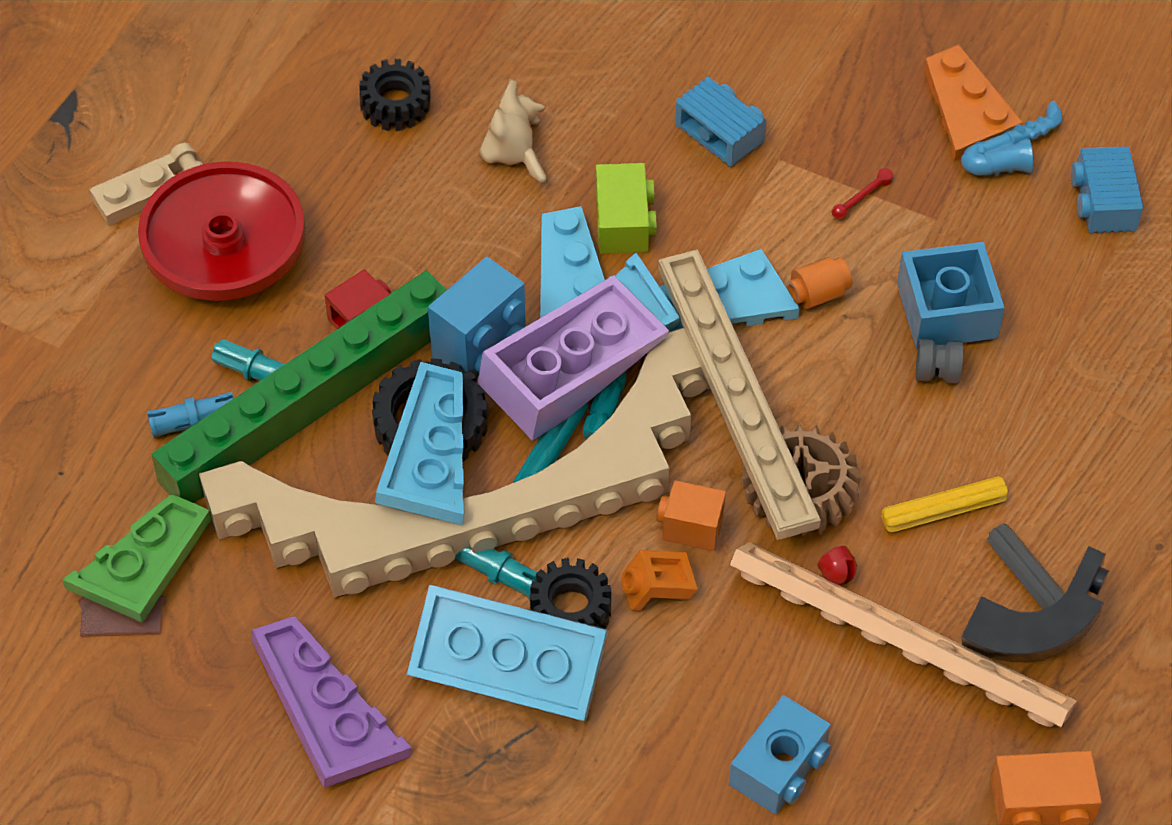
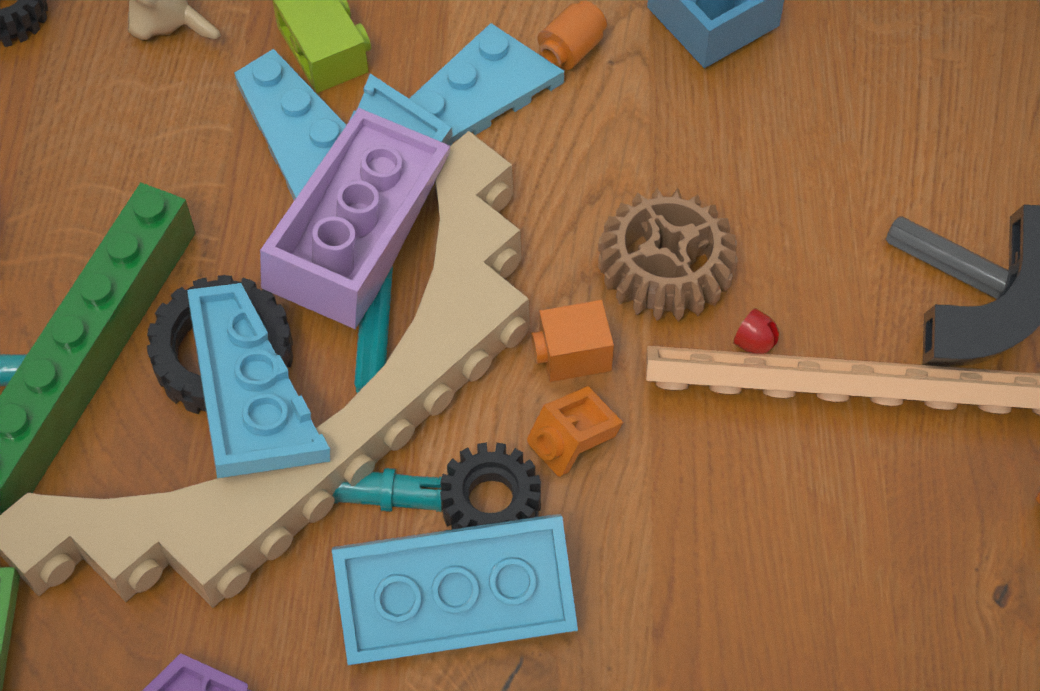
camera: 25 degrees left, 5 degrees up
red brick [324,269,391,329] -> none
dark azure brick [428,256,526,378] -> none
teal axle [583,371,627,439] -> none
tan tile [658,249,821,540] -> none
dark azure brick [729,695,832,815] -> none
yellow axle [881,476,1008,532] -> none
dark grey wheel [915,338,963,384] -> none

